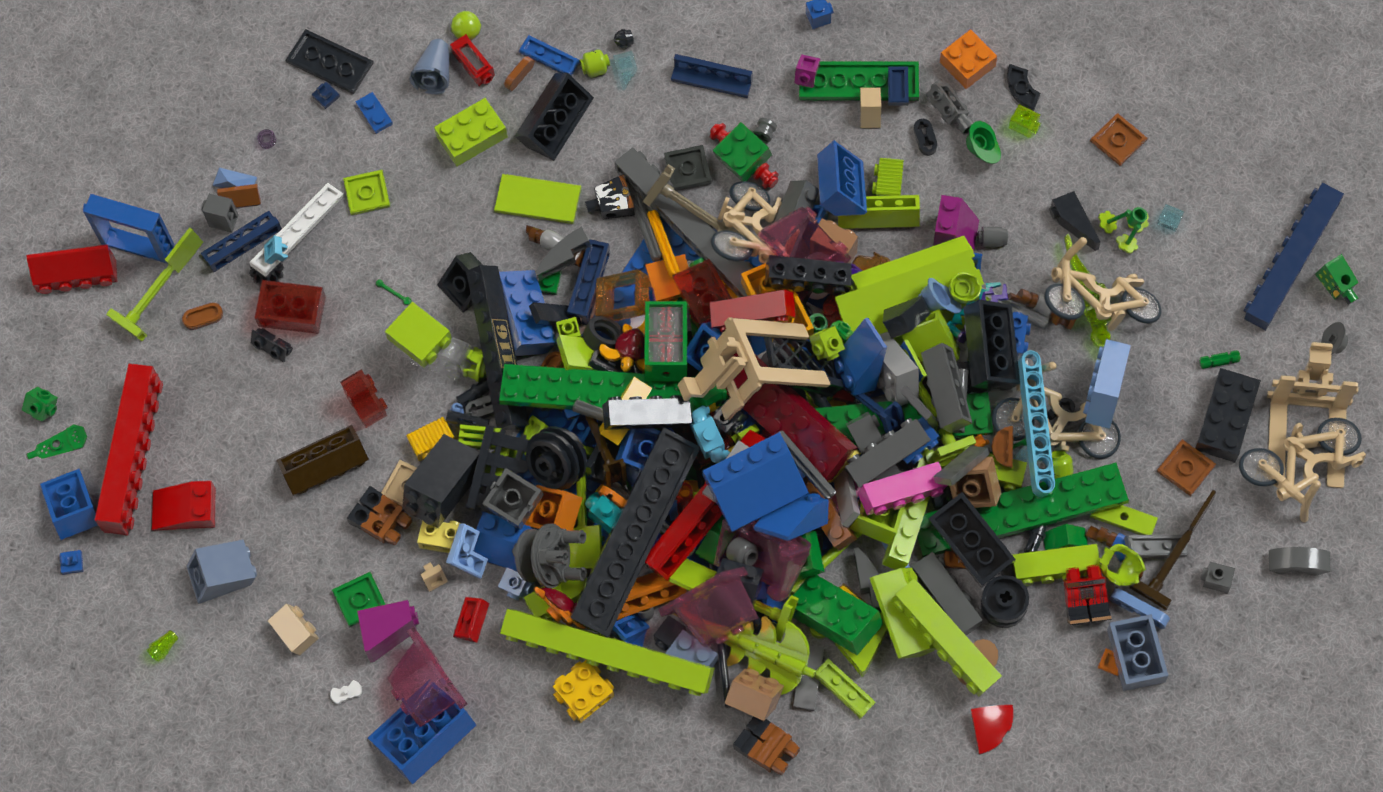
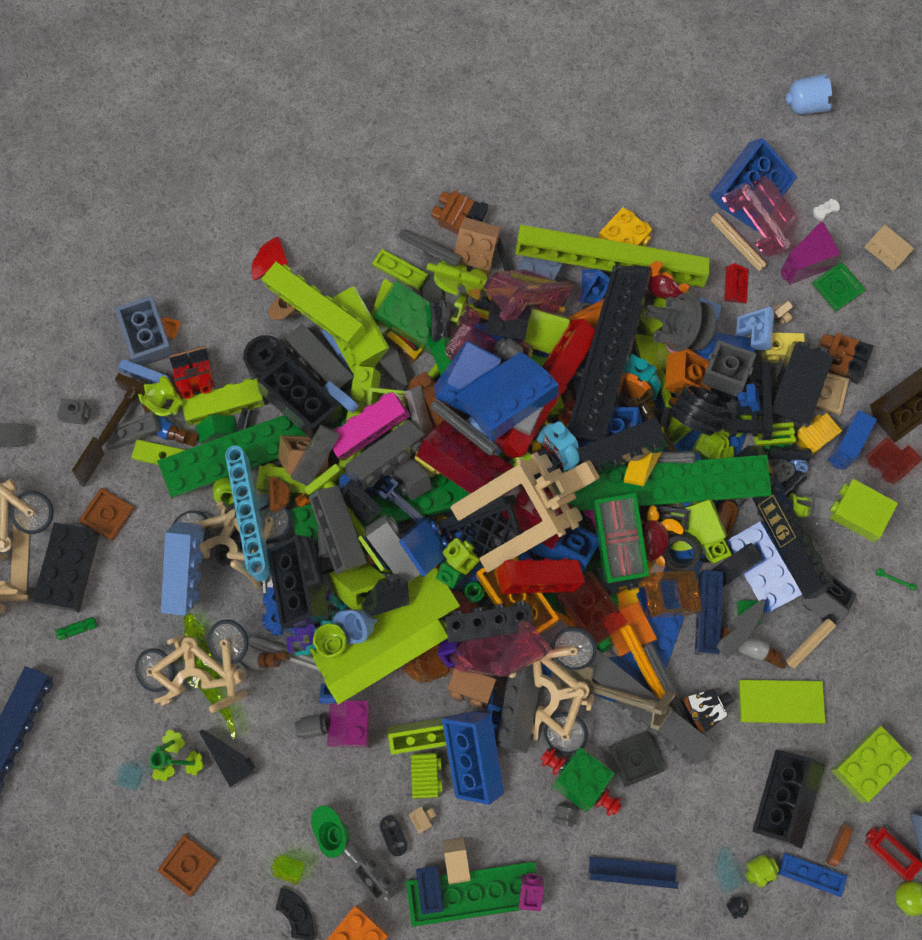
camera: 165 degrees right, 5 degrees up
none -> medium blue beam [323,381,359,414]
none -> dark grey axle [399,229,462,267]
none -> tan tile [409,807,436,834]
none -> black hinge [430,300,451,342]
none -> tan axle [710,212,767,271]
none -> blue tile [738,383,760,412]
none -> tan axle [786,619,836,668]
none -> blue brick [827,410,877,470]

